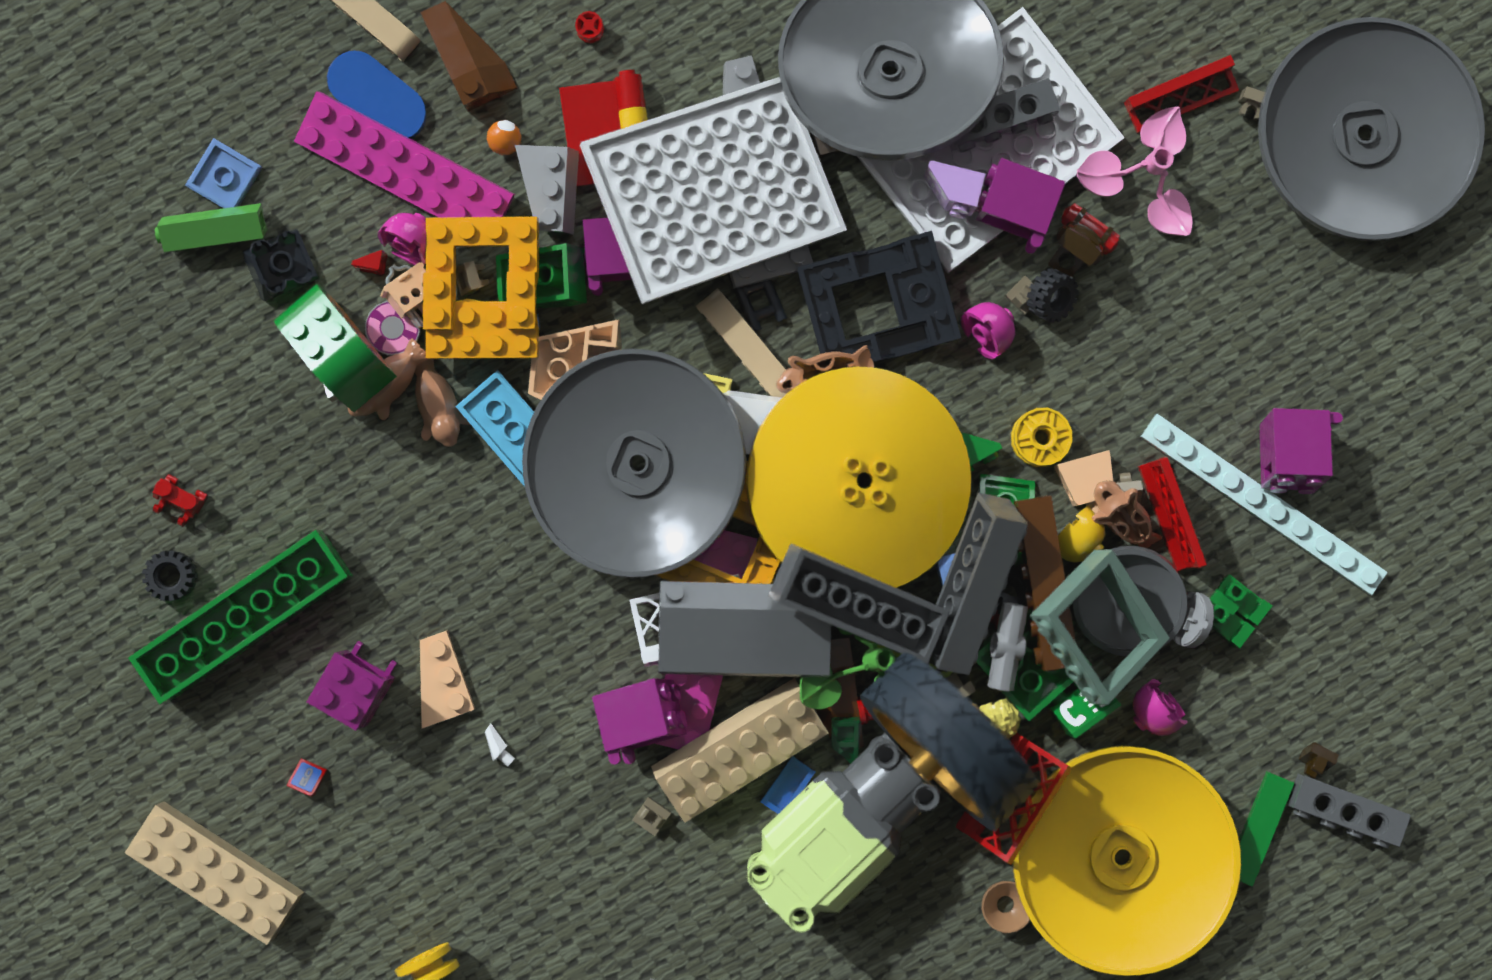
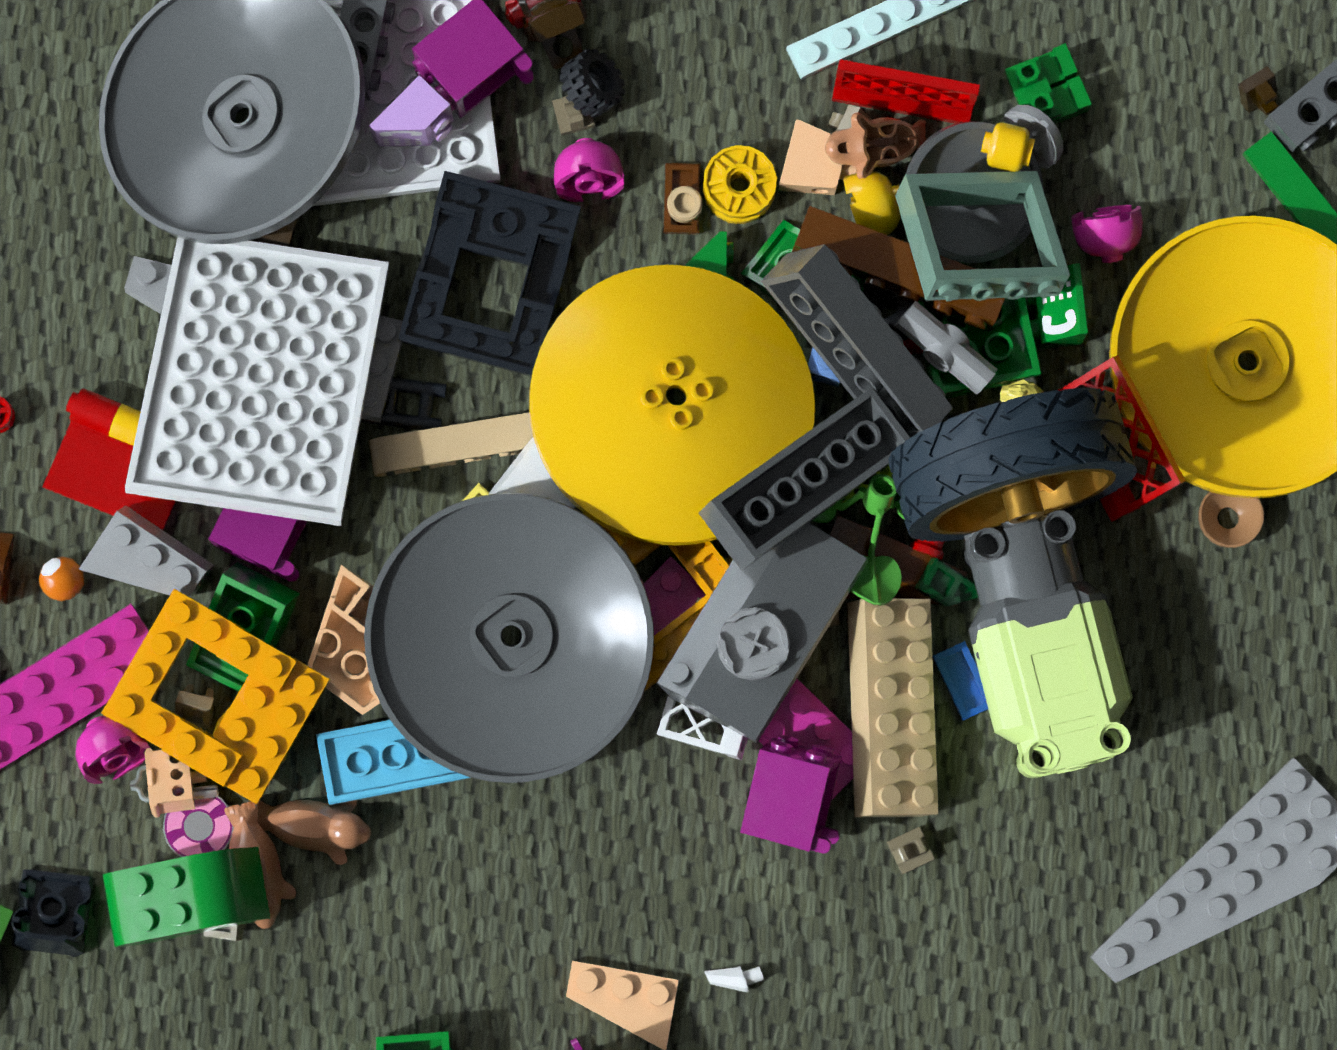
camera: 60 degrees left, 5 degrees down
red slope [351,250,388,275] -> none
nougat animal [776,345,874,394] -> none
none -> reddish brown tile [664,163,700,235]
none -> tan tile [667,186,702,223]
none -> light grey tile [717,607,790,681]
none -> yellow head [981,122,1035,172]

